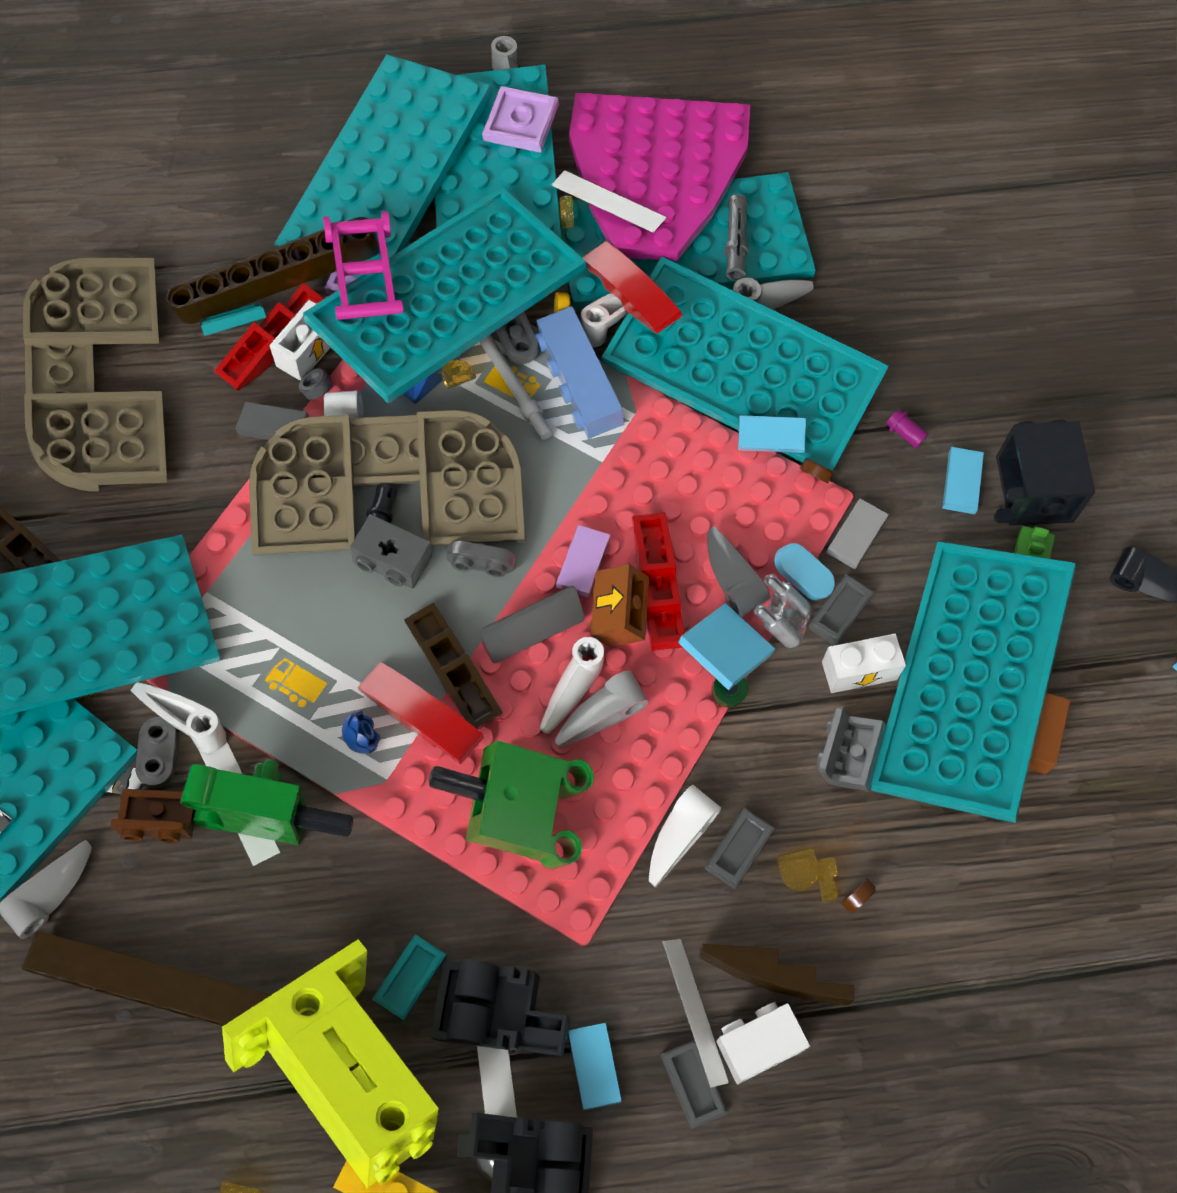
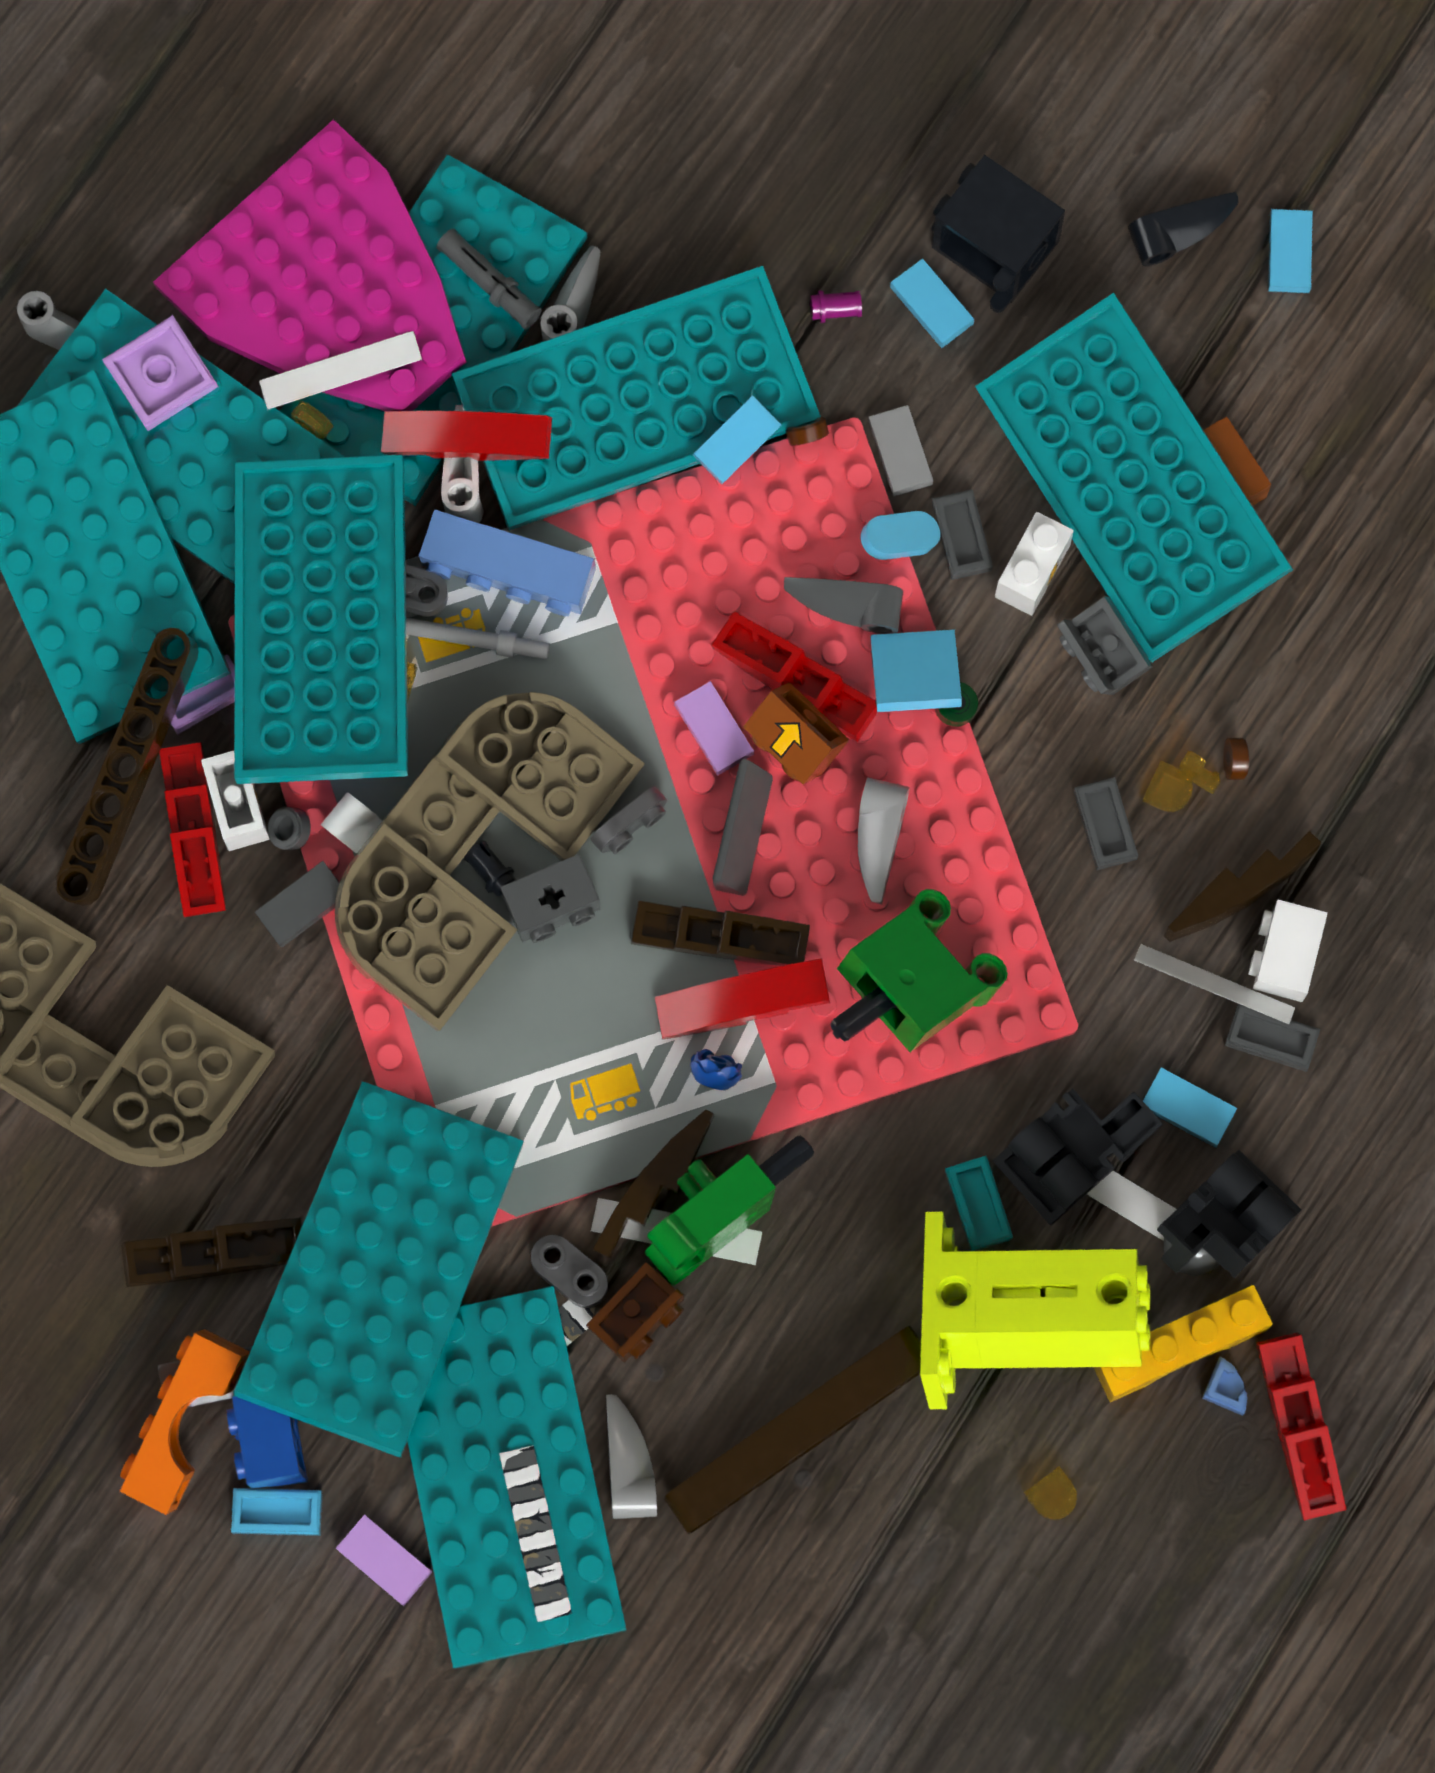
camera: 45 degrees left, 10 degrees up
white piece [130,682,226,753] -> none
teal tile [200,302,266,336] -> none
dark pink piece [323,211,403,320] -> none
white piece [539,637,604,734] -> none
yellow tile [554,292,570,313] -> none
white piece [649,785,721,888] -> none
clear piece [754,574,812,649] -> none
bright green tile [1014,526,1055,559] -> none
none -> dark brown slope [593,1110,714,1259]

